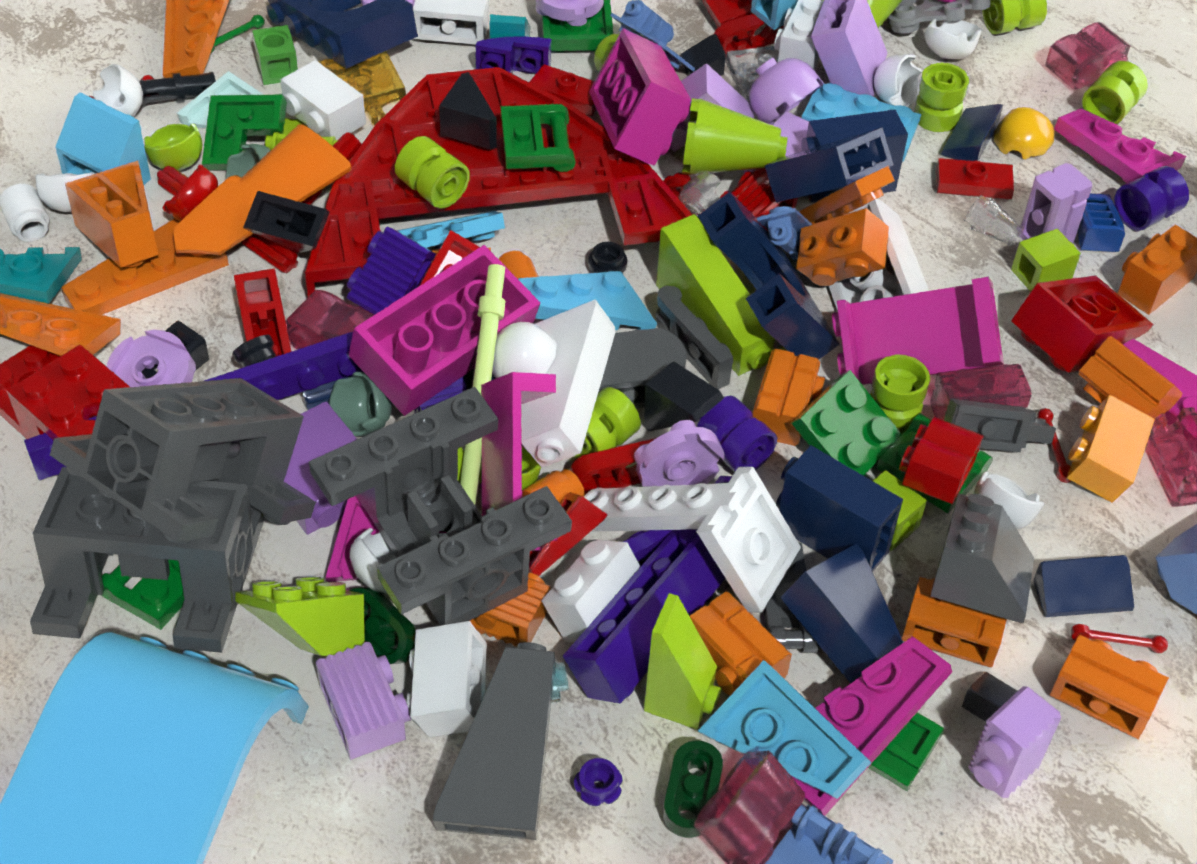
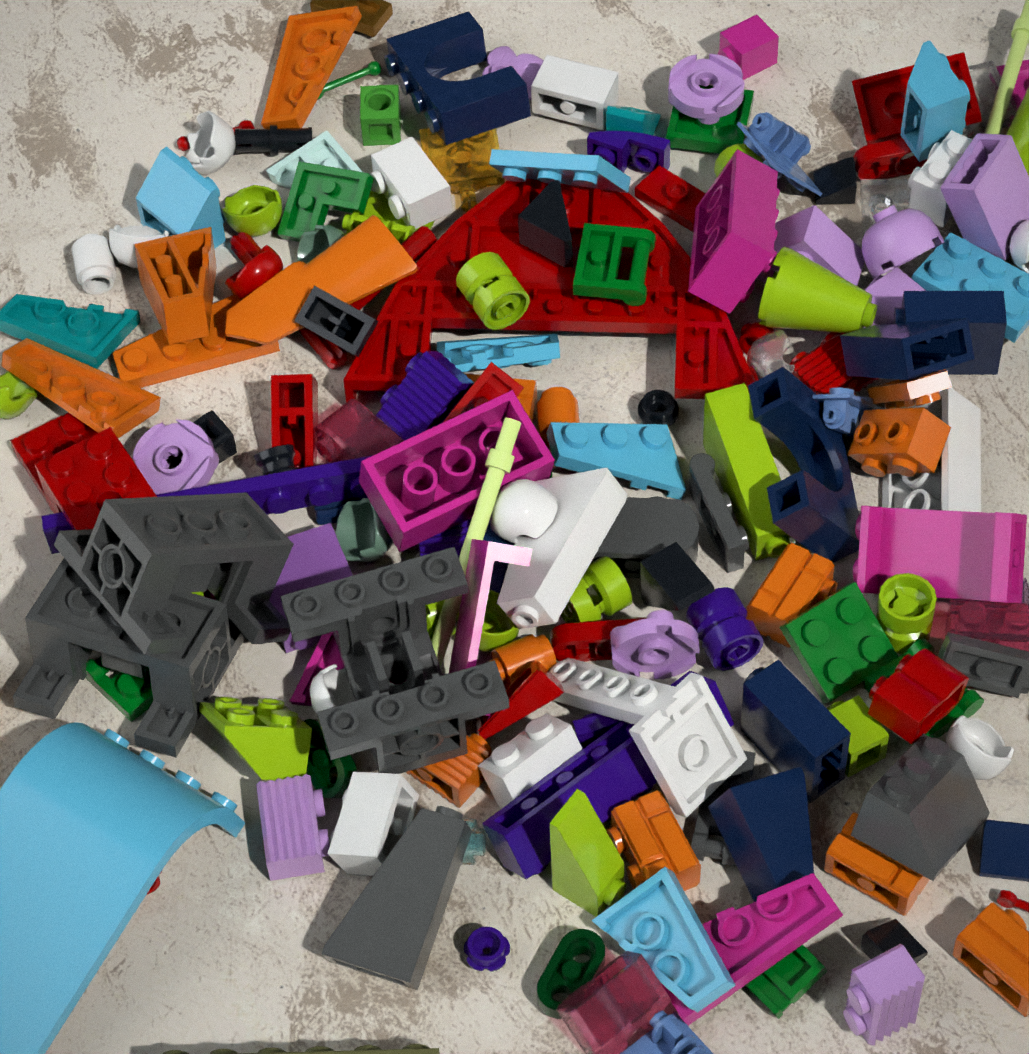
camera: 20 degrees right, 5 degrees up
none -> medium azure wing [489,149,631,193]

